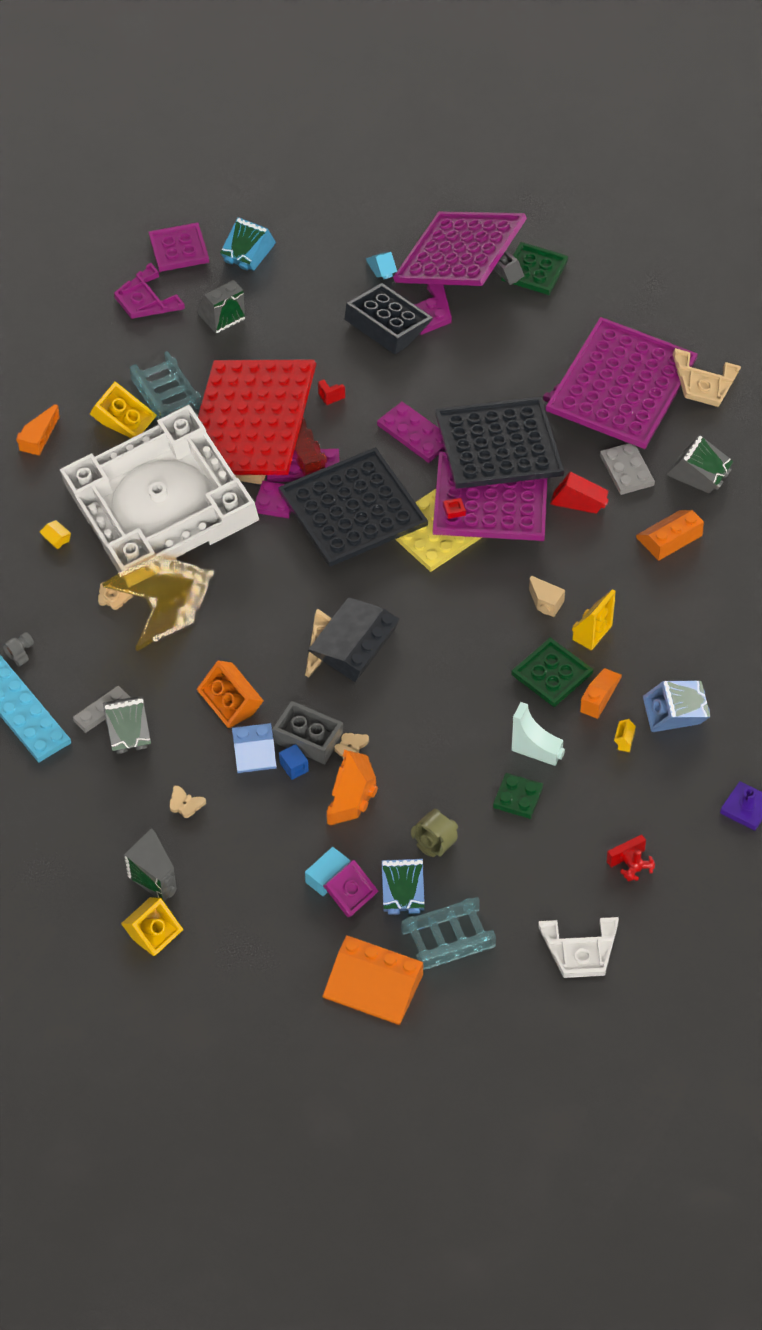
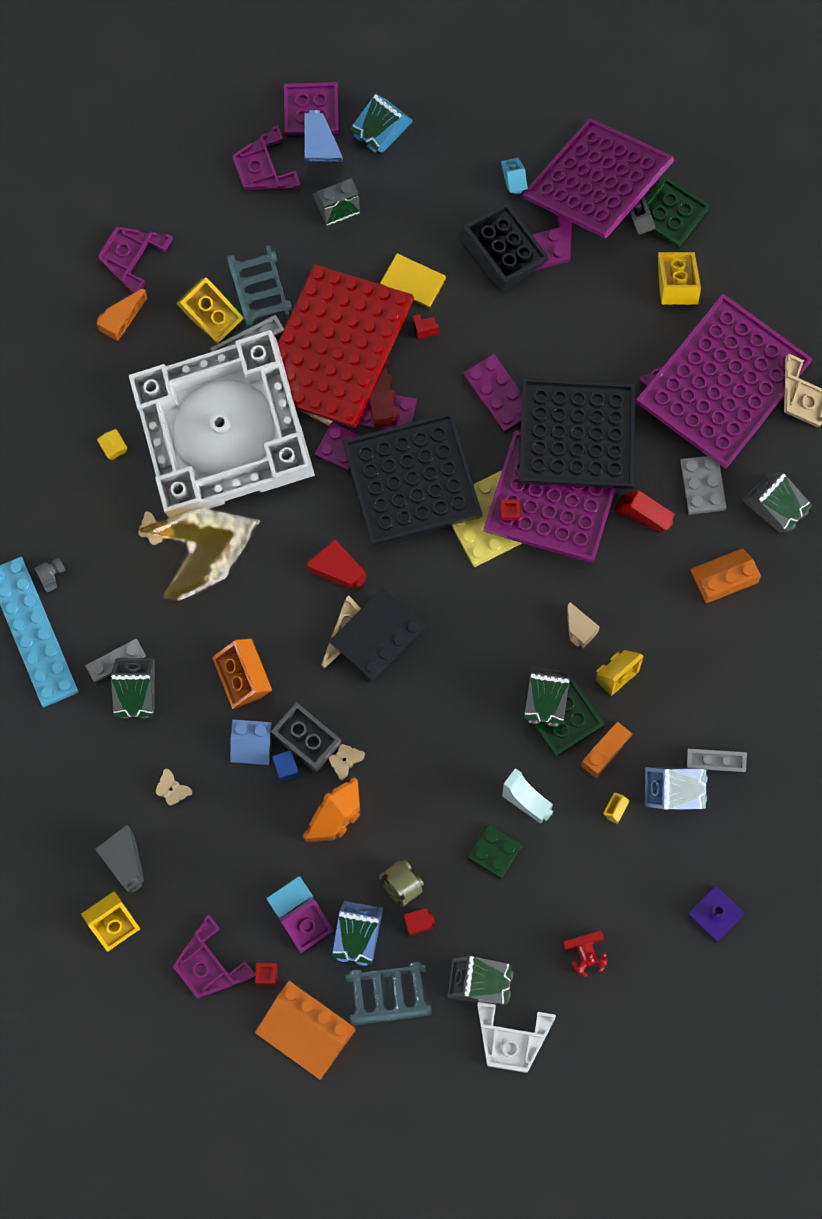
camera: 15 degrees right, 20 degrees up
none -> magenta wing [98,227,173,293]
none -> magenta wing [173,915,256,999]
none -> red panel [255,963,278,986]
none -> medium blue slope [305,110,343,162]
none -> red slope [307,540,366,590]
none -> yellow tile [380,253,446,309]
none -> red brick [404,908,435,937]
none -> slope [447,956,513,1006]
none -> slope [524,667,570,727]
none -> yellow slope [658,252,701,305]
none -> light grey plate [686,749,747,772]

